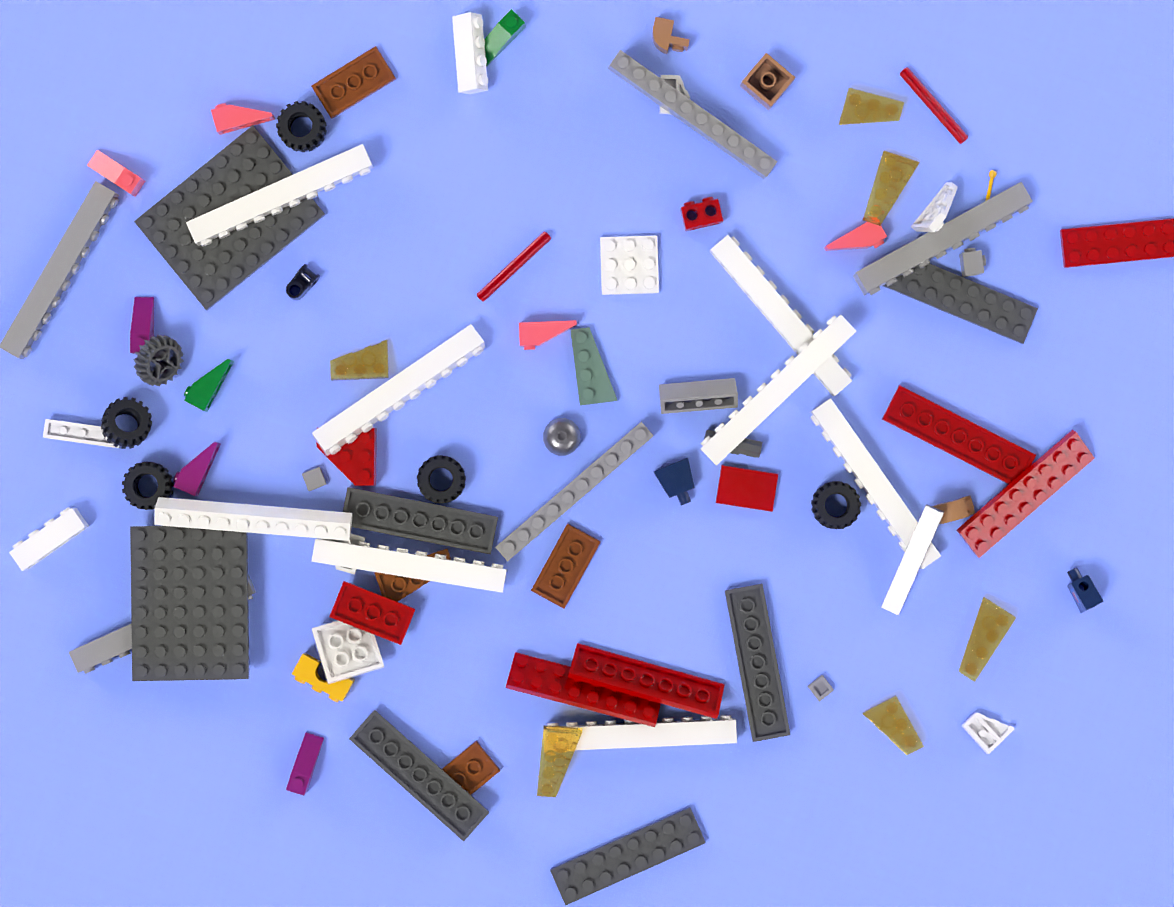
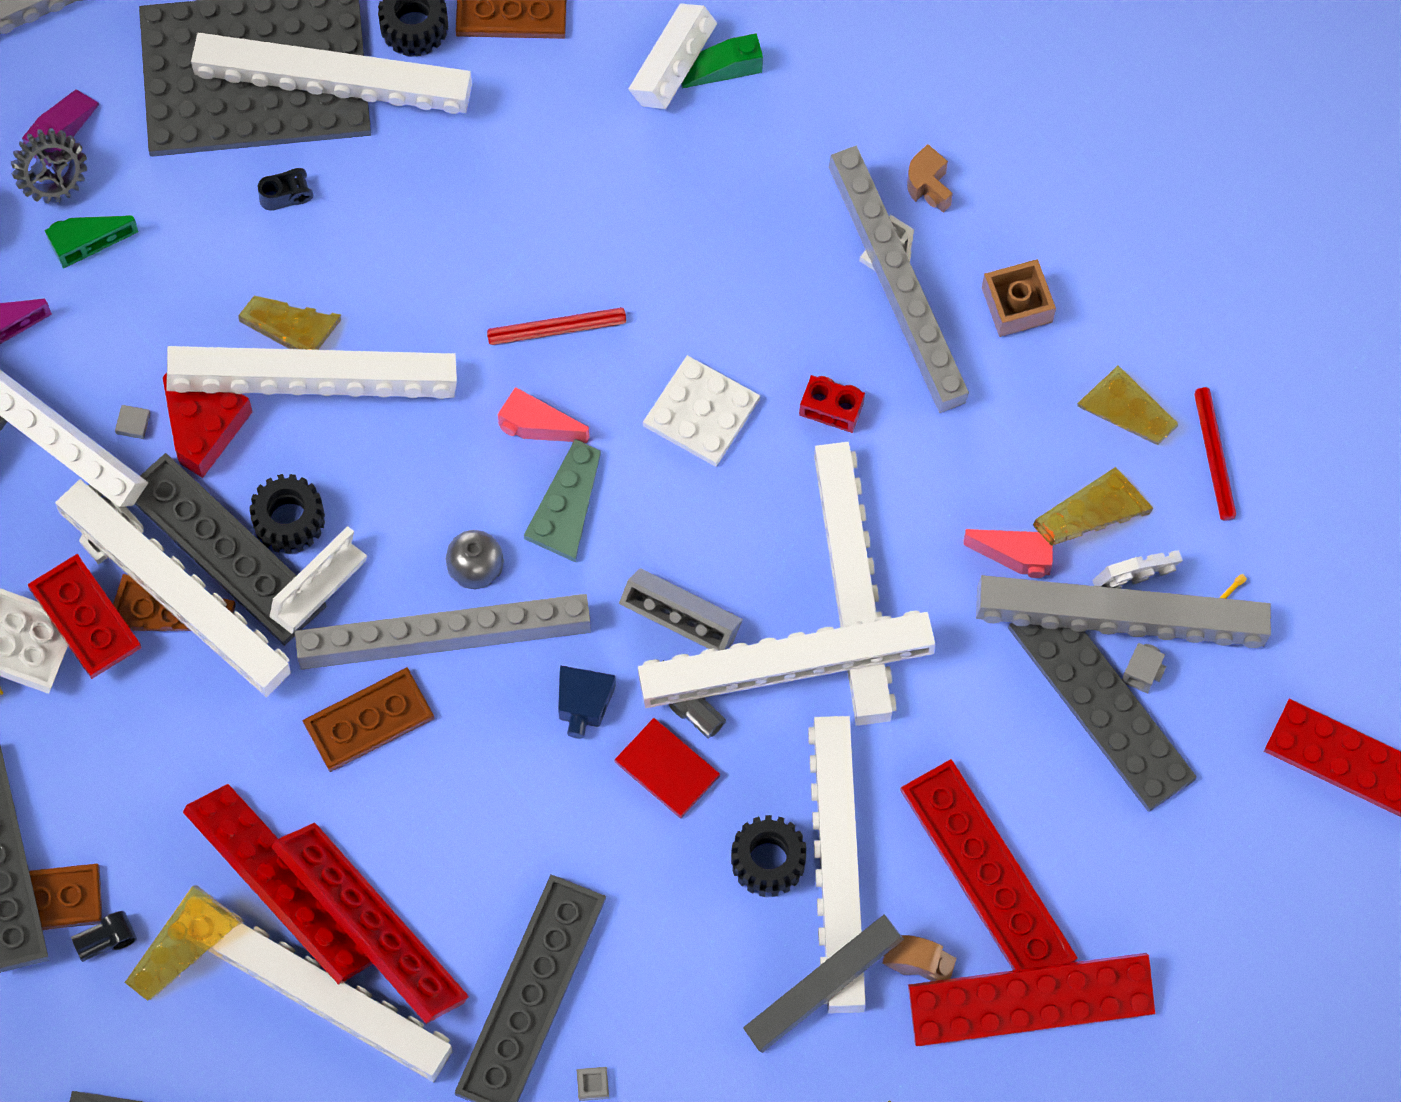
camera: 30 degrees right, 20 degrees down
none -> black piece [71,911,137,962]
none -> white fence [270,526,367,634]

